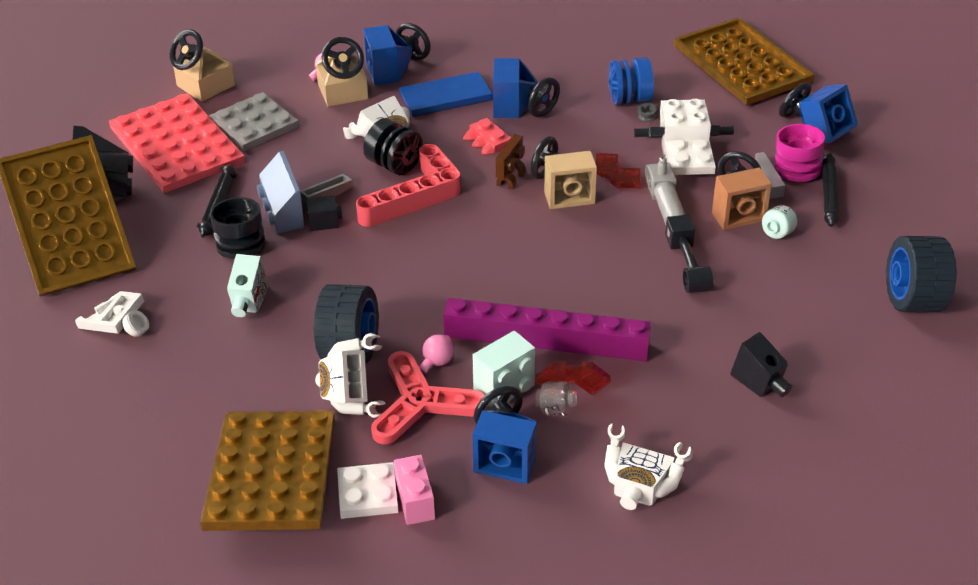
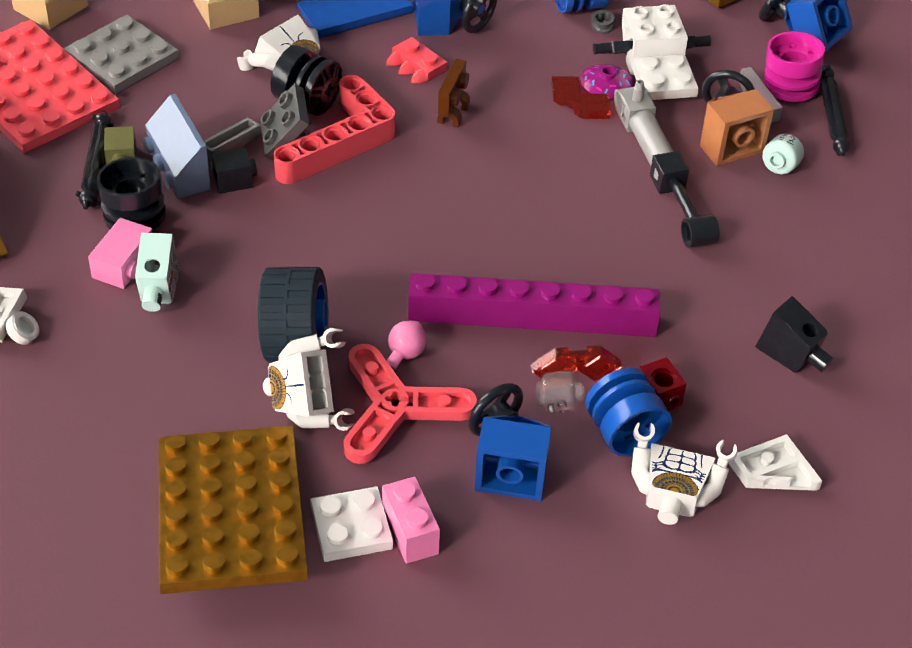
camera: 10 degrees left, 5 degrees up
light aqua brick [473,331,535,407] -> none
tan piece [531,136,597,209] -> none
none -> bright pink brick [88,218,152,289]
none -> olive brick [104,126,137,165]
none -> dark grey plate [260,83,312,161]
none -> magenta dish [580,64,634,100]
none -> blue wheel [585,368,672,456]
none -> dark red brick [639,357,687,411]
none -> white wing [728,434,822,491]

